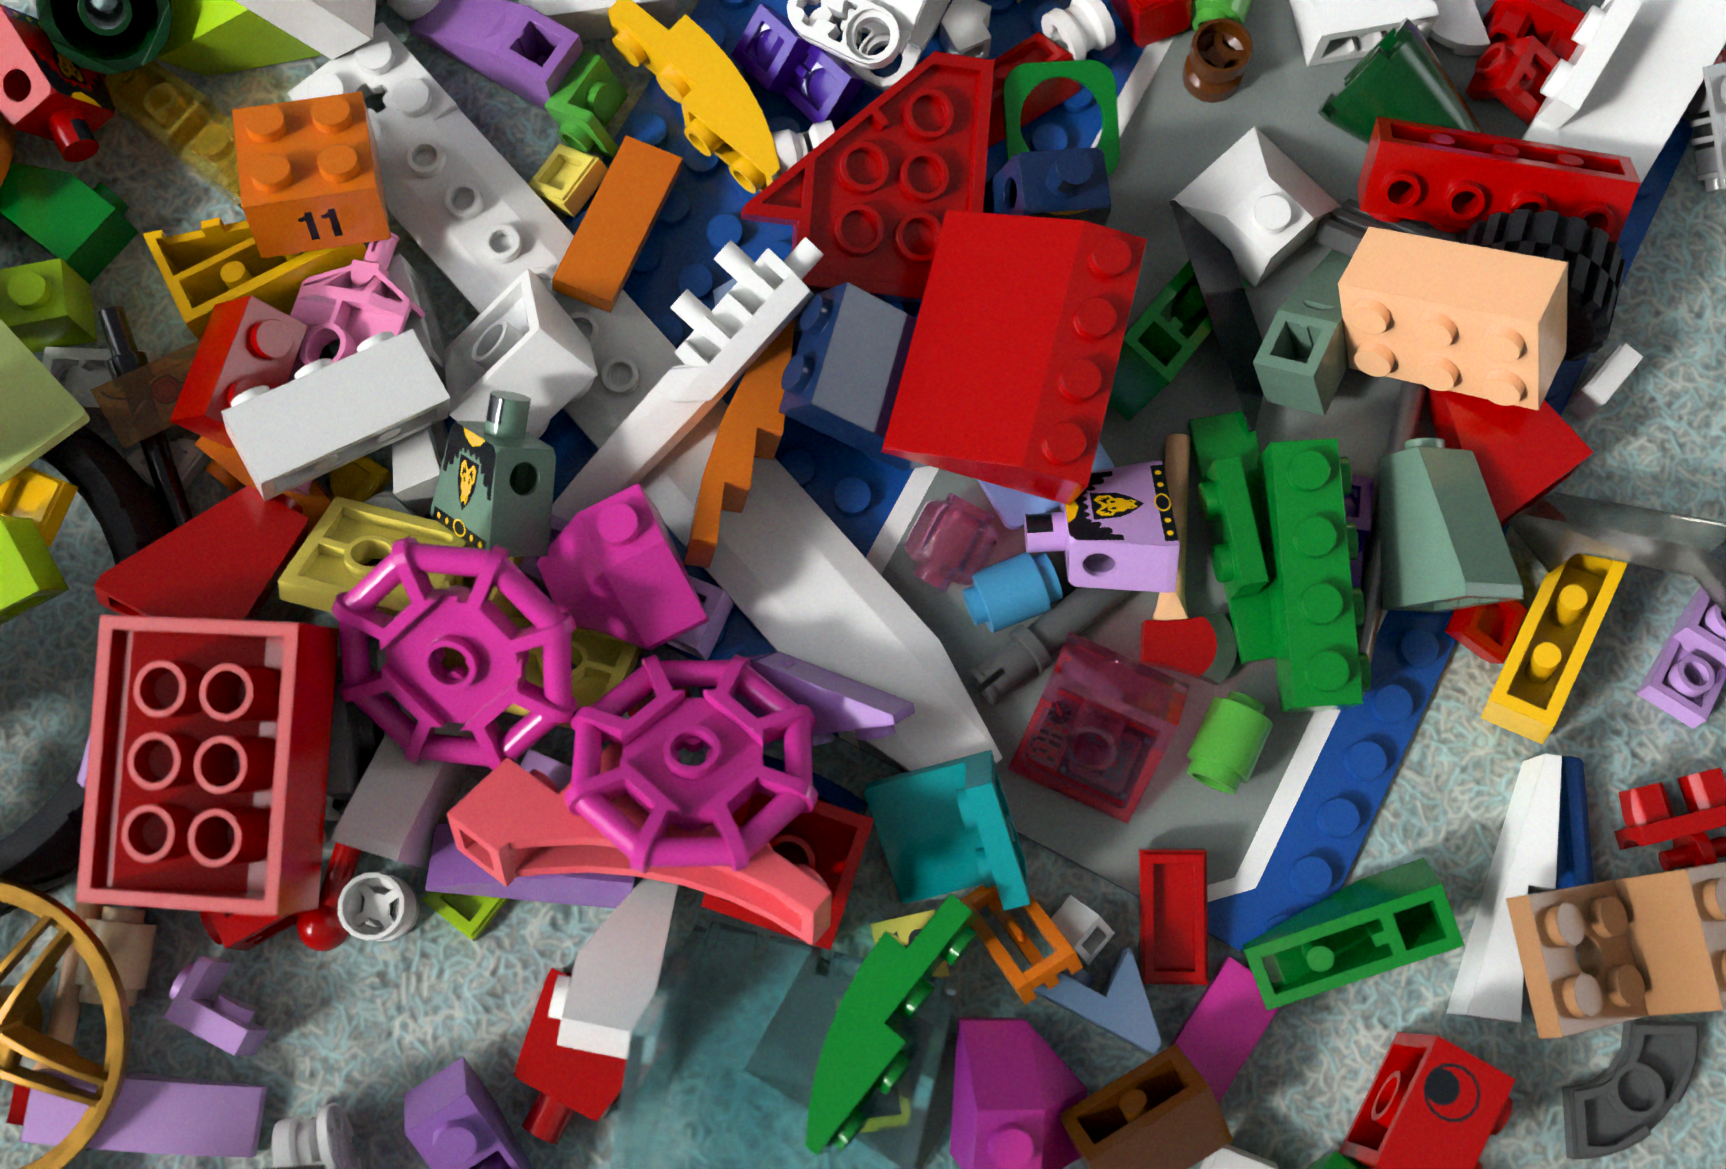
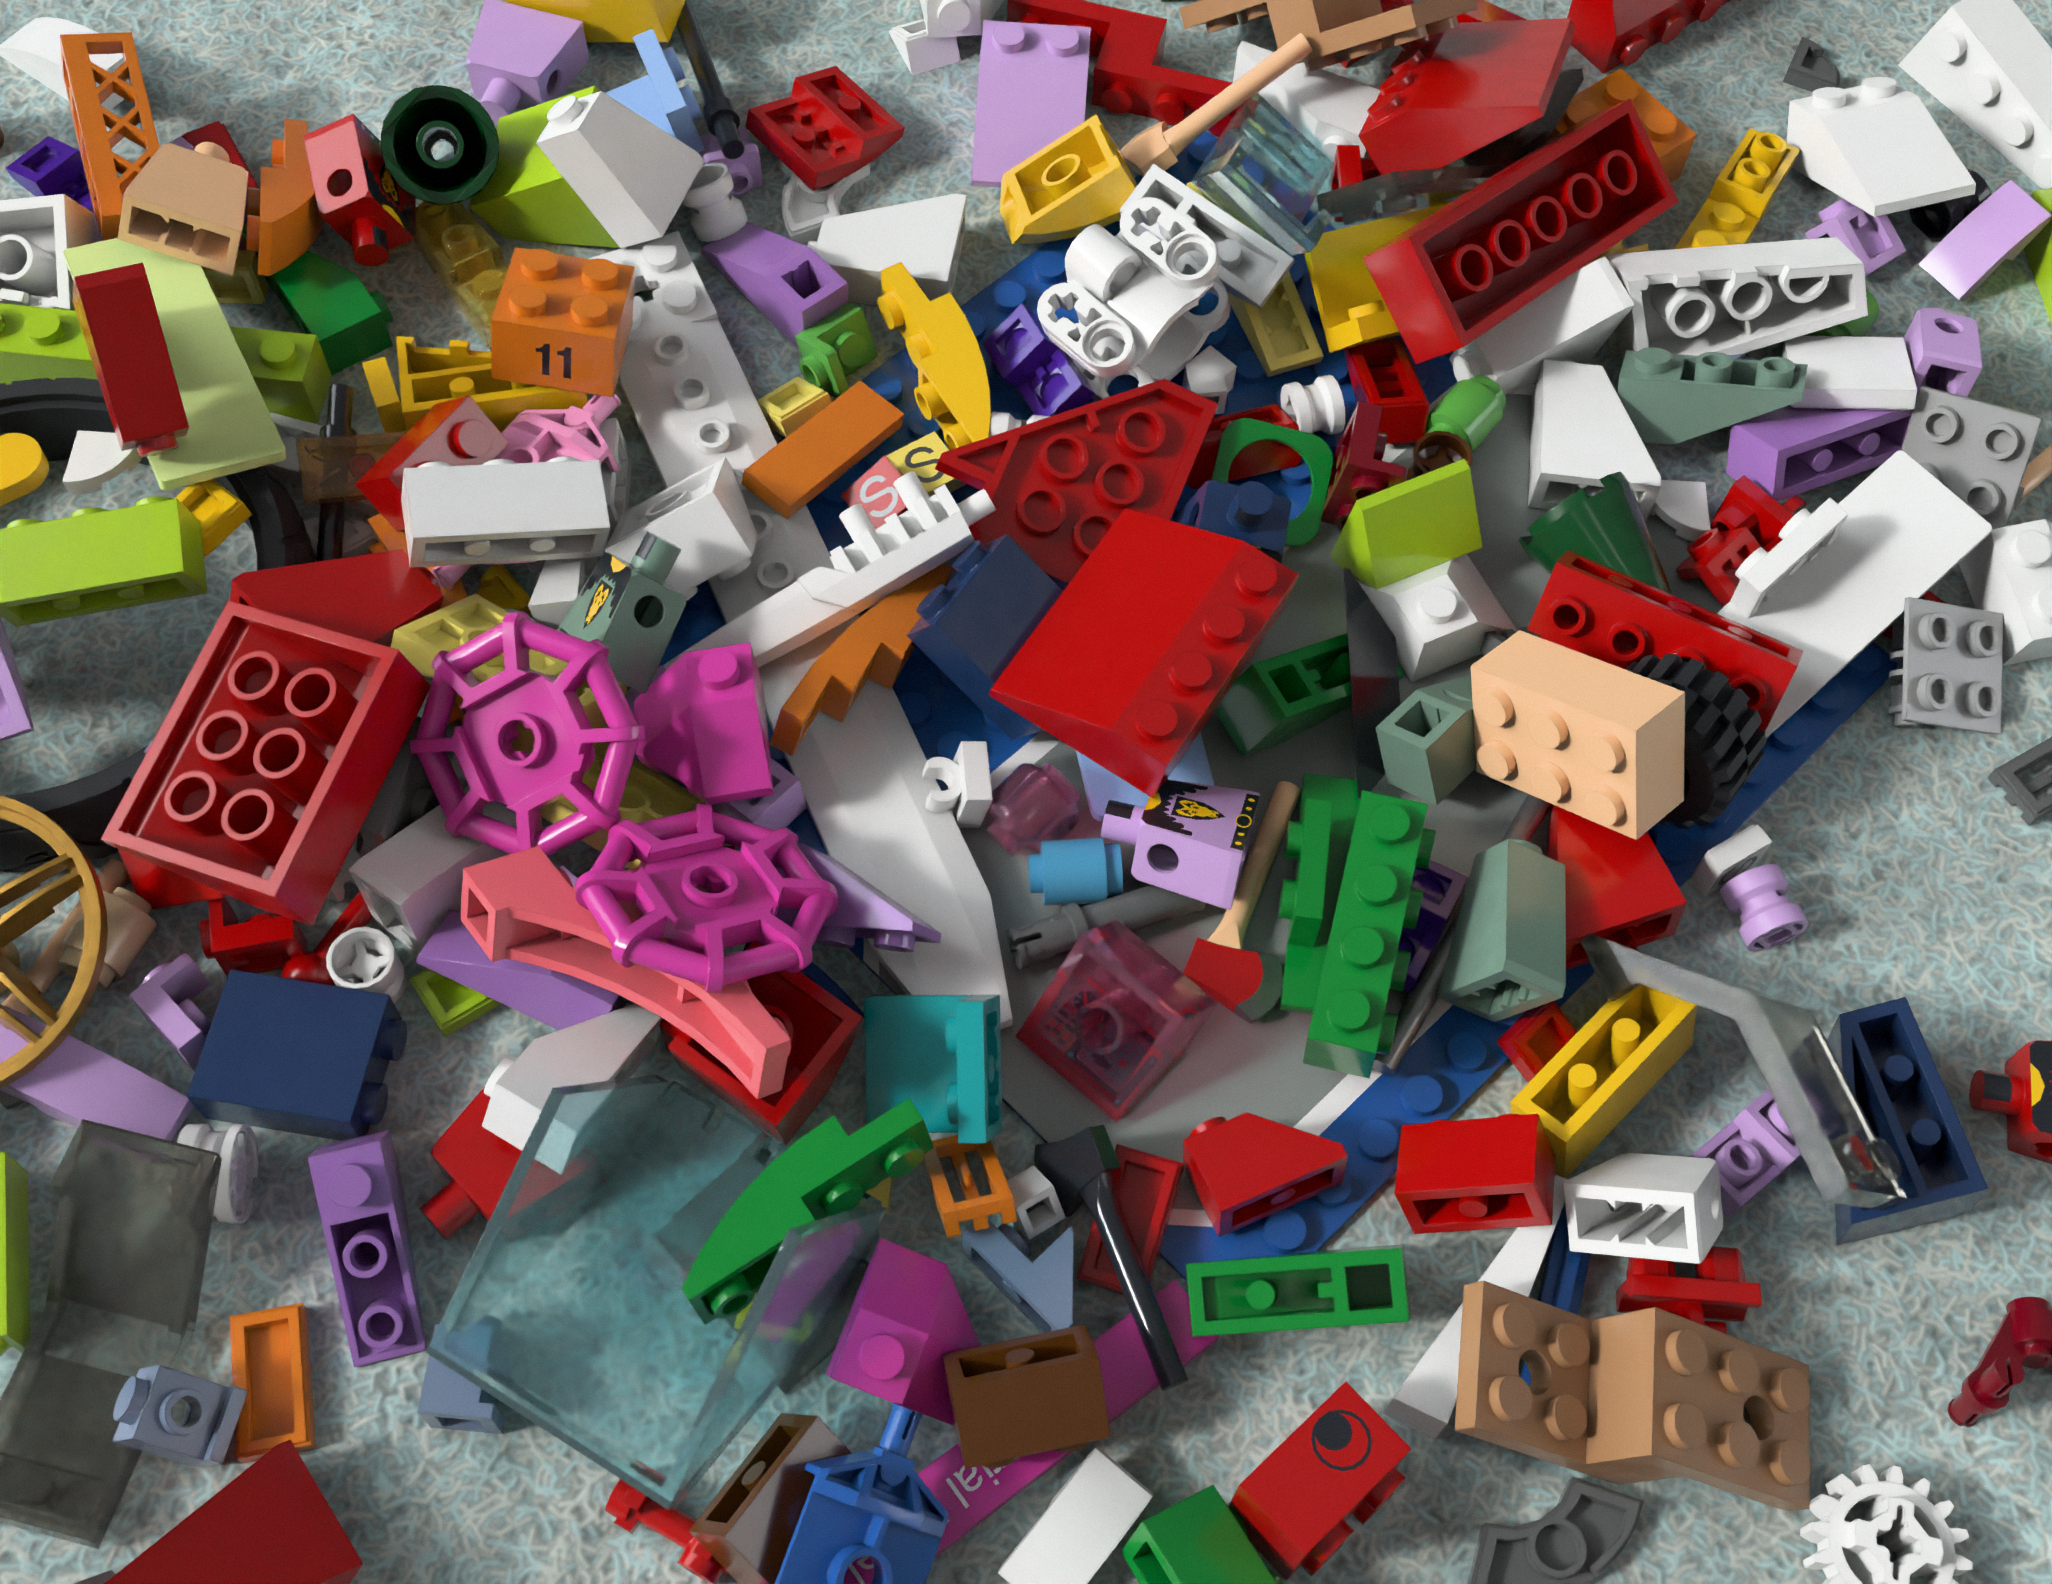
camera: 15 degrees right, 15 degrees down
bright green brick [1186,692,1273,795] -> none
none -> dark blue brick [187,969,407,1141]
none -> yellow tile [362,356,407,441]
none -> tile [841,455,908,529]
none -> light yellow tile [886,431,966,497]
none -> white tile [922,741,993,828]
none -> black piece [1034,1125,1189,1391]
none -> red slope [1183,1112,1348,1238]
none -> dark red bracket [1321,401,1408,530]
none -> lime slope [1330,458,1483,590]
none -> red brick [1394,1114,1556,1234]
none -> white torso [1563,1153,1723,1264]
none -> lavender wheel [1720,864,1809,952]

